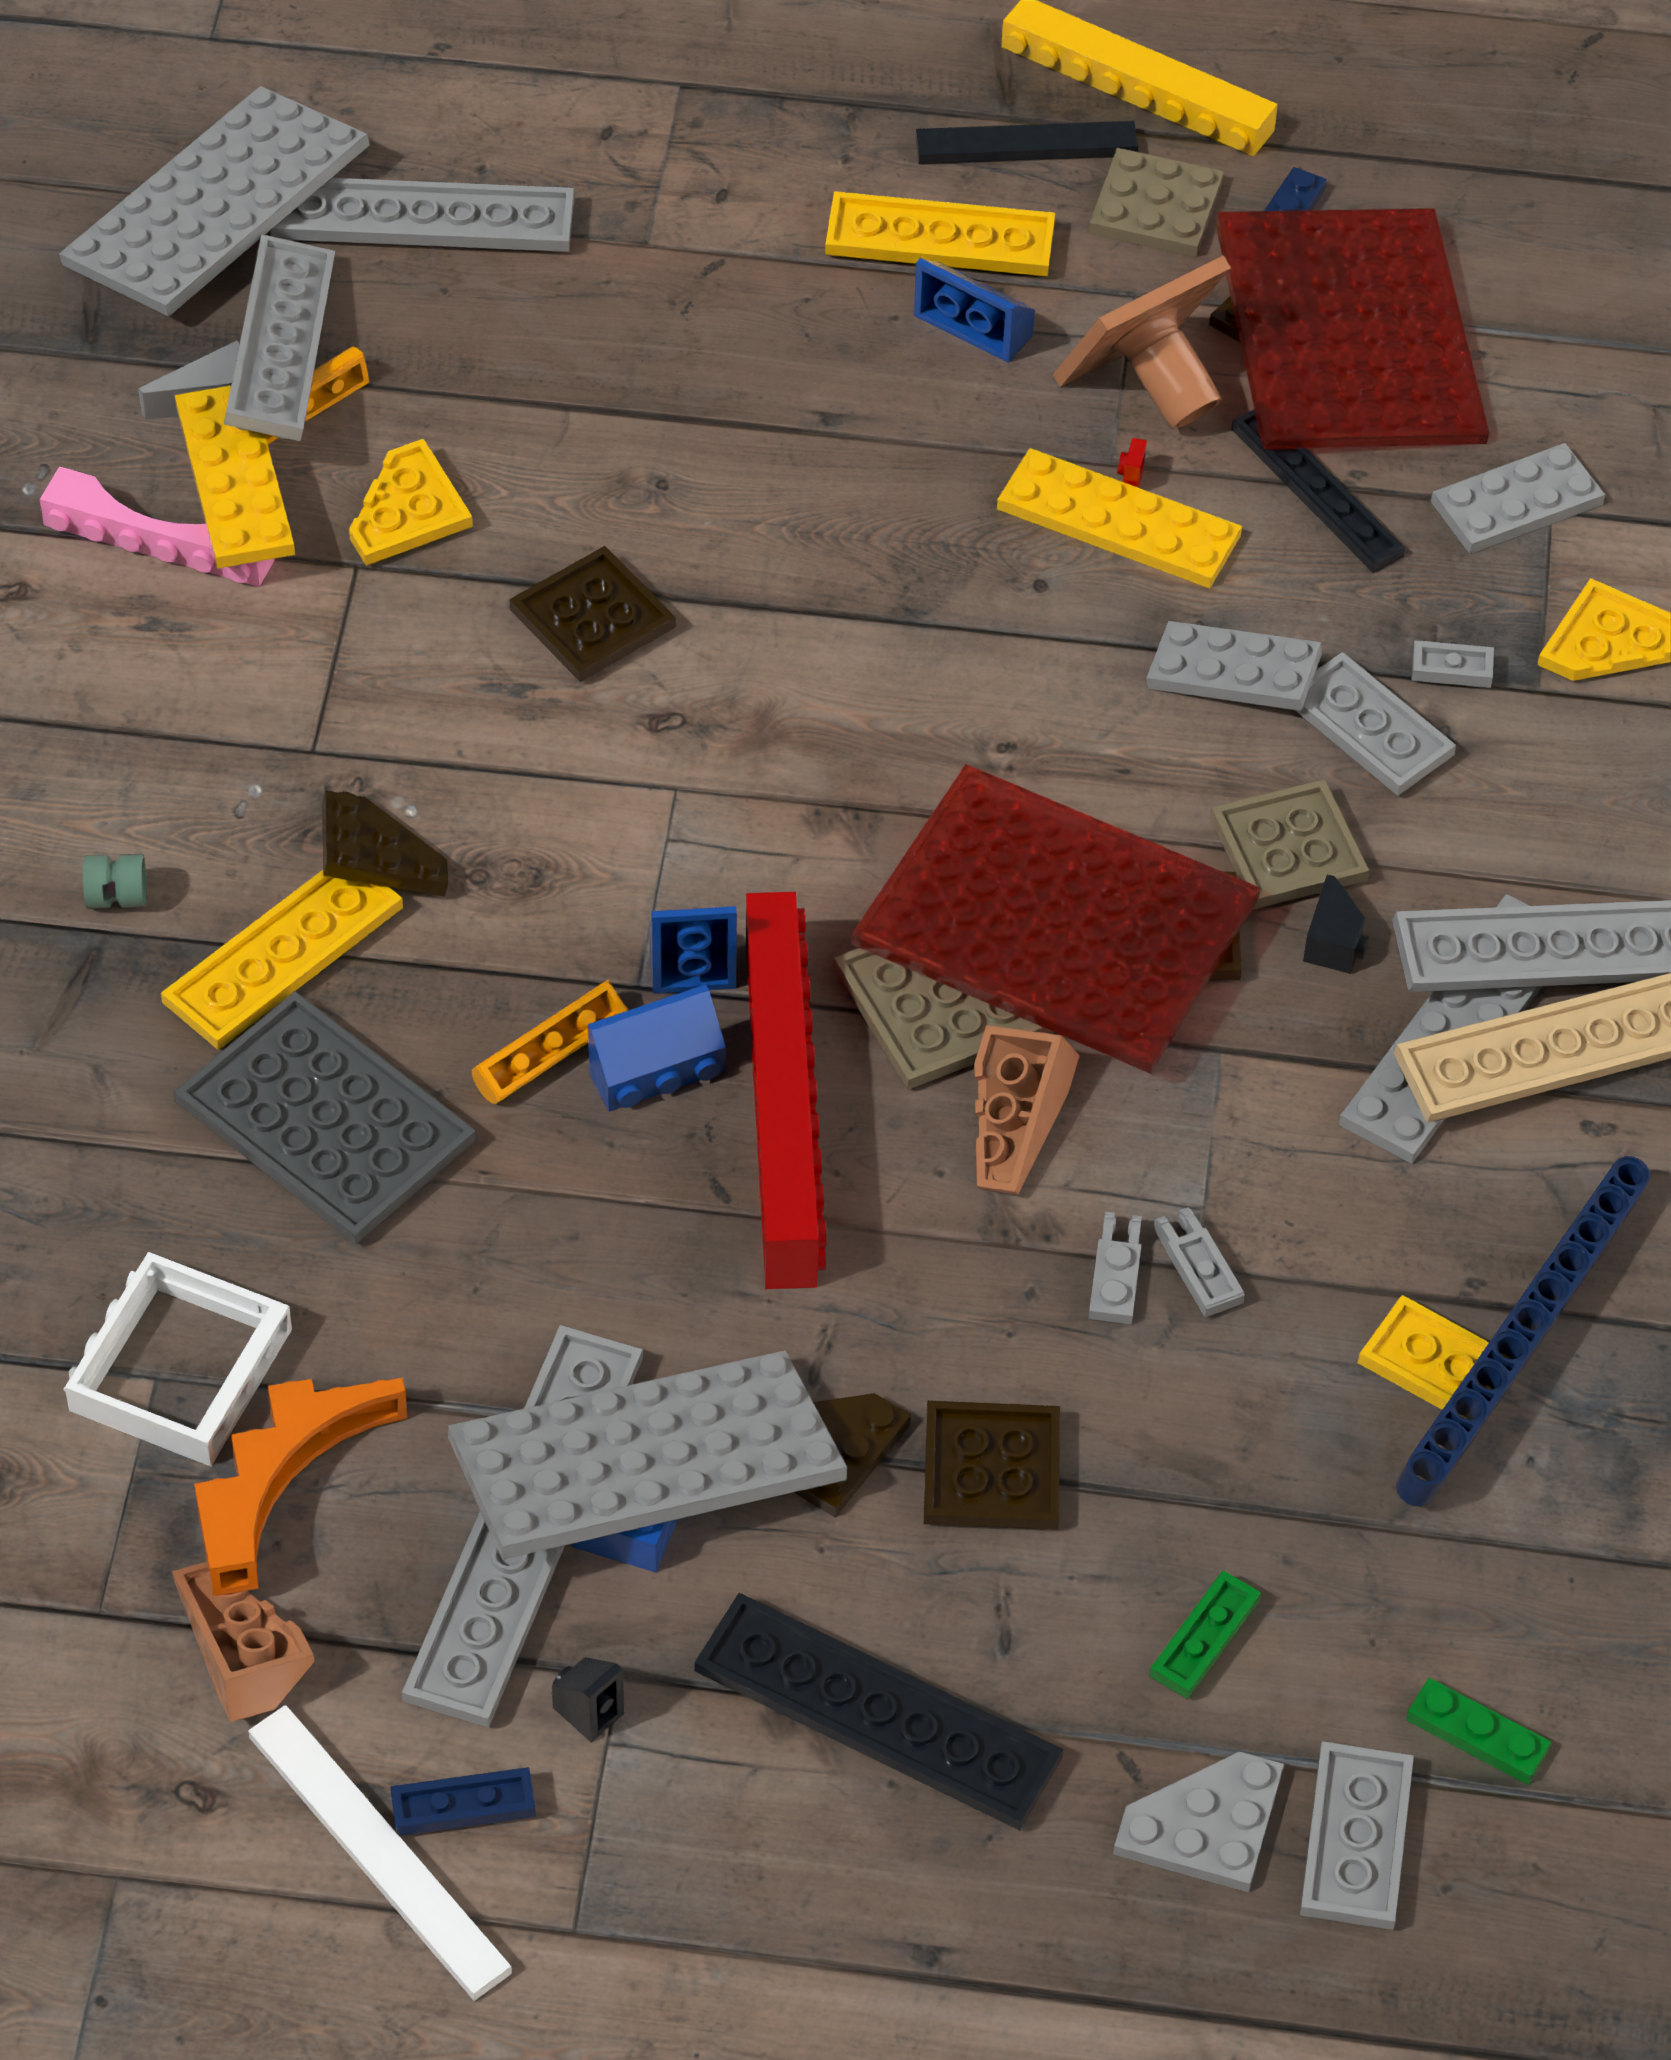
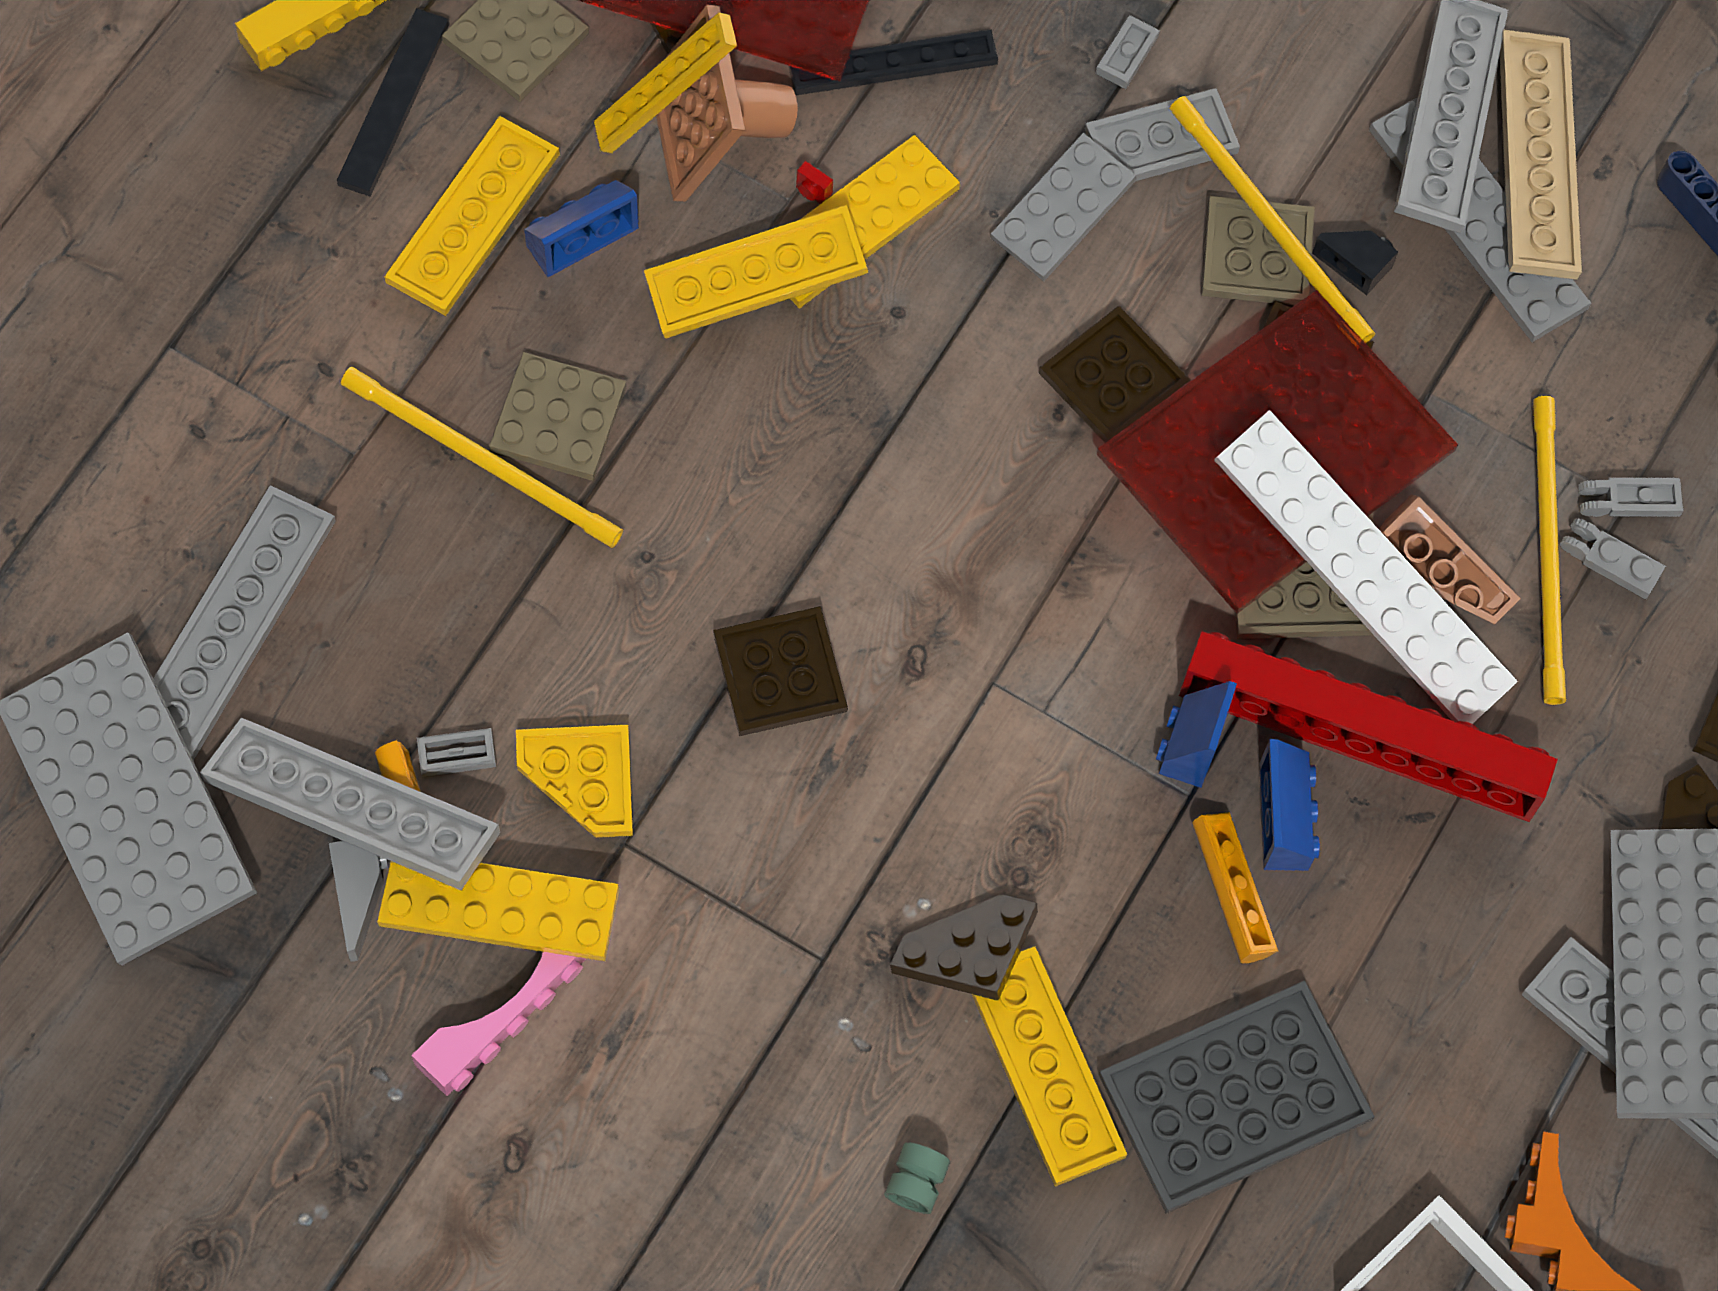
camera: 70 degrees left, 15 degrees up
none -> yellow piece [341,366,623,548]
none -> light grey tile [417,728,496,777]
none -> dark tan plate [489,352,626,481]
none -> yellow plate [594,12,737,153]
none -> yellow plate [644,205,869,339]
none -> dark brown plate [1039,306,1191,448]
none -> yellow piece [1169,96,1375,347]
none -> white plate [1214,410,1518,724]
none -> yellow piece [1533,396,1566,705]

